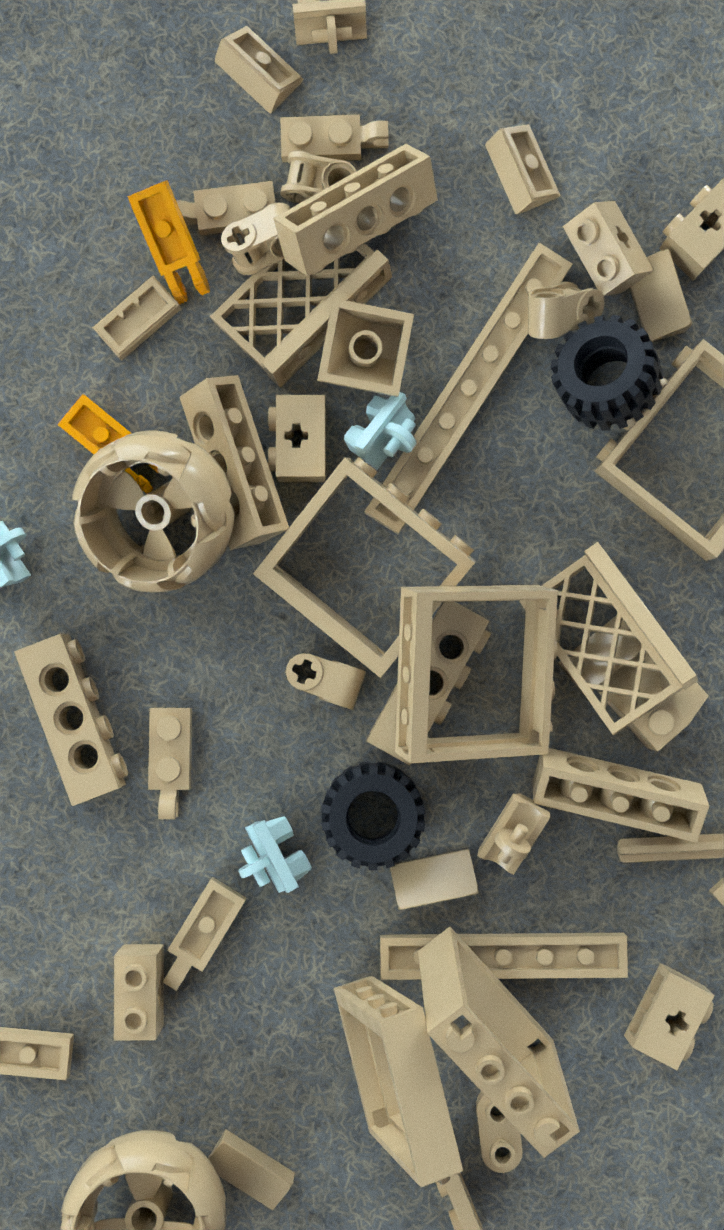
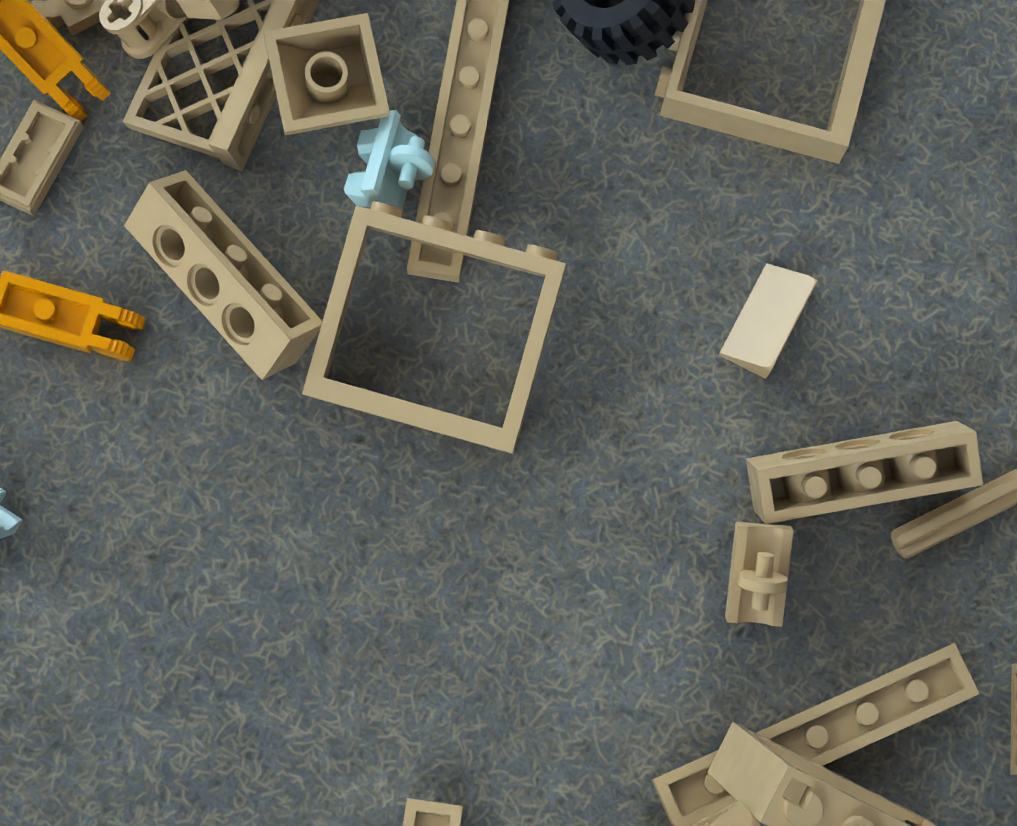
camera: 25 degrees left, 10 degrees down
tan brick [14,634,128,806] -> none
tan wheel [72,430,235,593] -> none
tan plate [148,708,192,819] -> none
light aqua hips [238,816,312,893] -> none
tan brick [268,395,326,482] -> none
tan piece [286,653,366,710] -> none
black tyre [321,761,426,870] -> none
tan brick [366,602,491,766] -> none
tan slope [390,849,479,910] -> none
tan window [395,585,560,763] -> none
tan fence [519,542,698,736] -> none
tan slope [597,652,708,751] -> none

